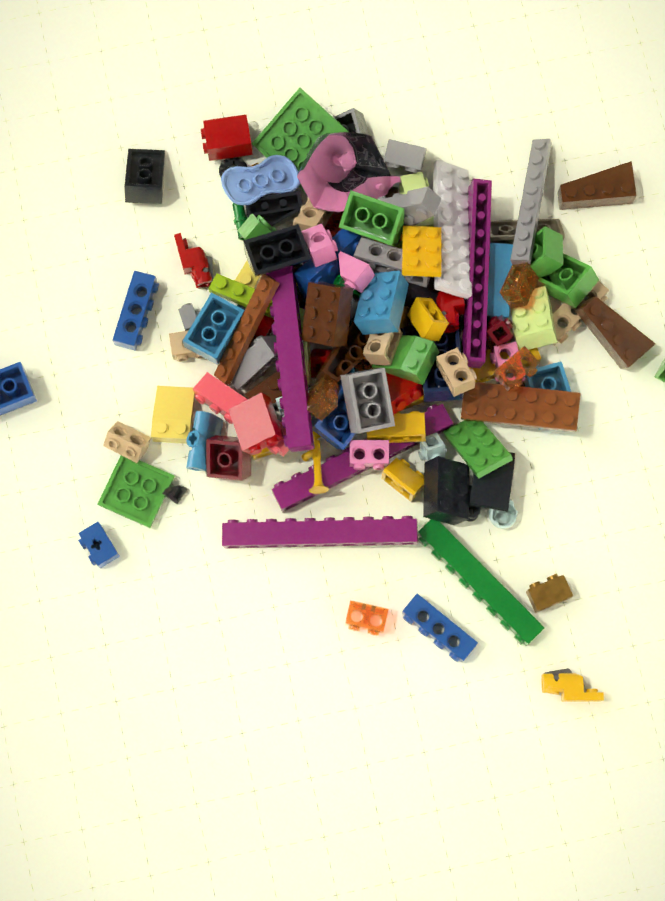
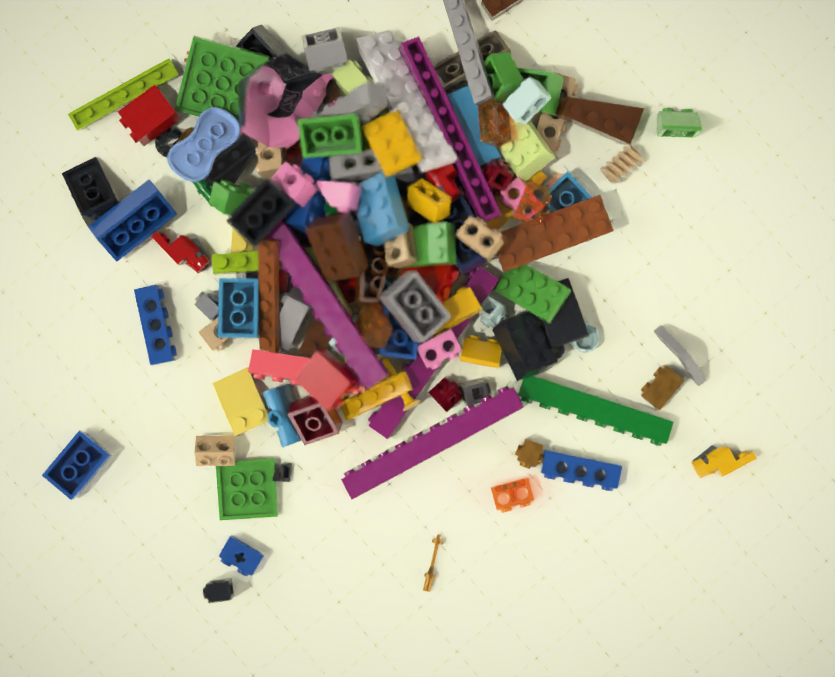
camera: 25 degrees left, 10 degrees up
none -> lime plate [68,58,179,131]
none -> blue brick [88,179,177,262]
none -> black brick [203,578,234,604]
none -> yellow tile [341,371,413,421]
none -> pearl gold piece [423,534,443,592]
none -> dark red brick [428,377,464,412]
none -> dark grey brick [459,378,491,406]
none -> light aqua brick [503,77,552,125]
none -> pearl gold brick [515,438,544,469]
none -> tan piece [600,145,644,185]
none -> light grey beam [653,325,707,386]

